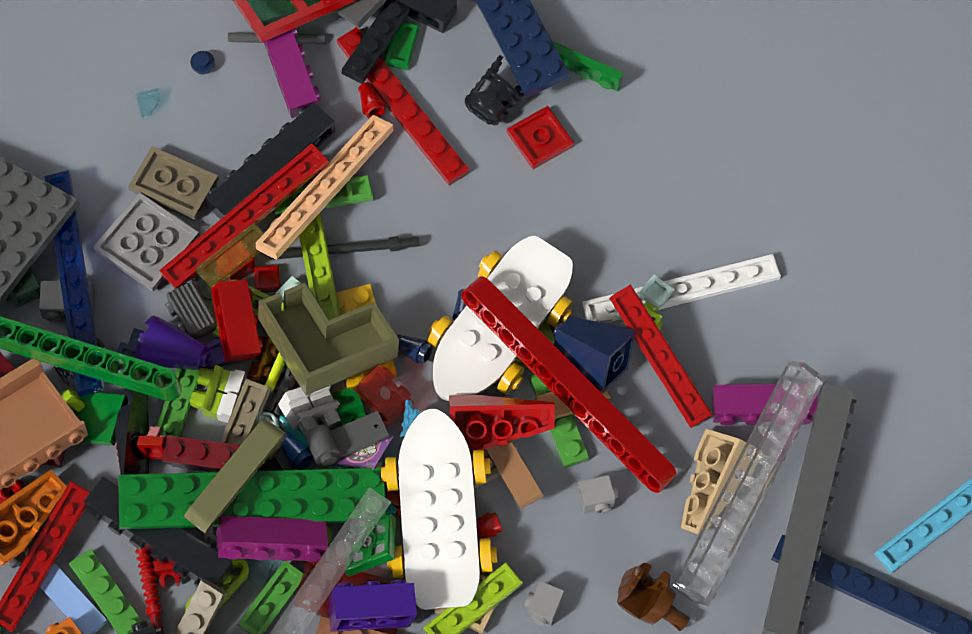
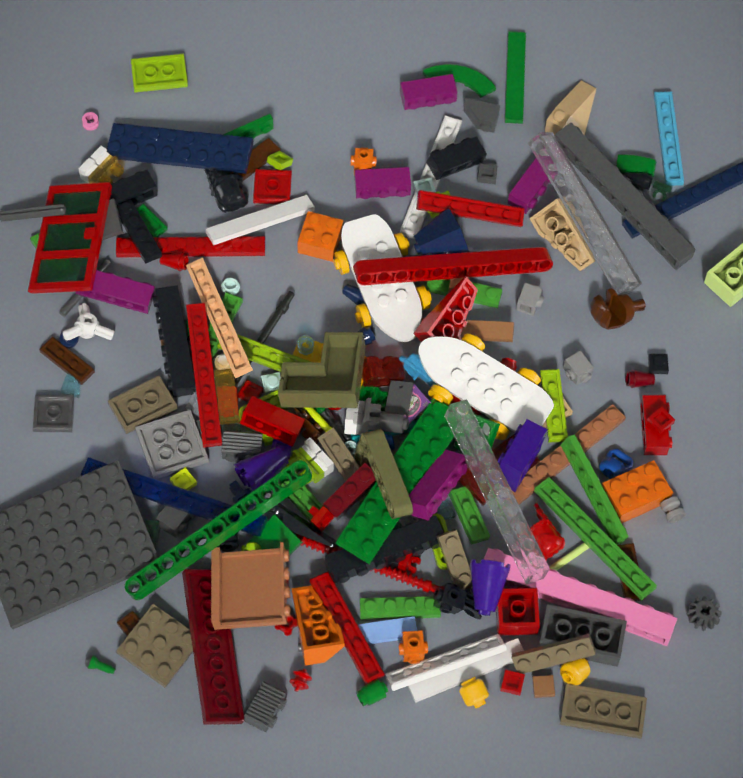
camera: 55 degrees left, 5 degrees down
none -> flat silver tile [33,395,74,432]
none -> reddish brown tile [39,336,95,385]
none -> white bush [62,303,115,340]
none -> neon yellow plate [169,467,197,493]
none -> white tile [206,195,314,245]
none -> light aqua plate [221,278,240,295]
none -> reddish brown tile [229,138,281,181]
none -> lime plate [267,151,293,170]
none -> clear light blue bush [297,335,314,355]
none -> orange brick [298,211,344,262]
none -> orange brick [351,147,377,173]
none -> magenta brick [354,167,411,199]
none -> magenta brick [400,74,458,110]
none -> green tile [423,64,496,98]
none -> black brick [426,136,487,180]
none -> dark grey slope [463,98,500,133]
none -> dark grey plate [478,163,498,184]
none -> green tile [505,31,526,124]
none -> tan wedge [545,80,596,136]
none -> green slope [616,155,657,177]
none -> black cone [625,172,652,191]
none -> clear green tile [653,181,673,201]

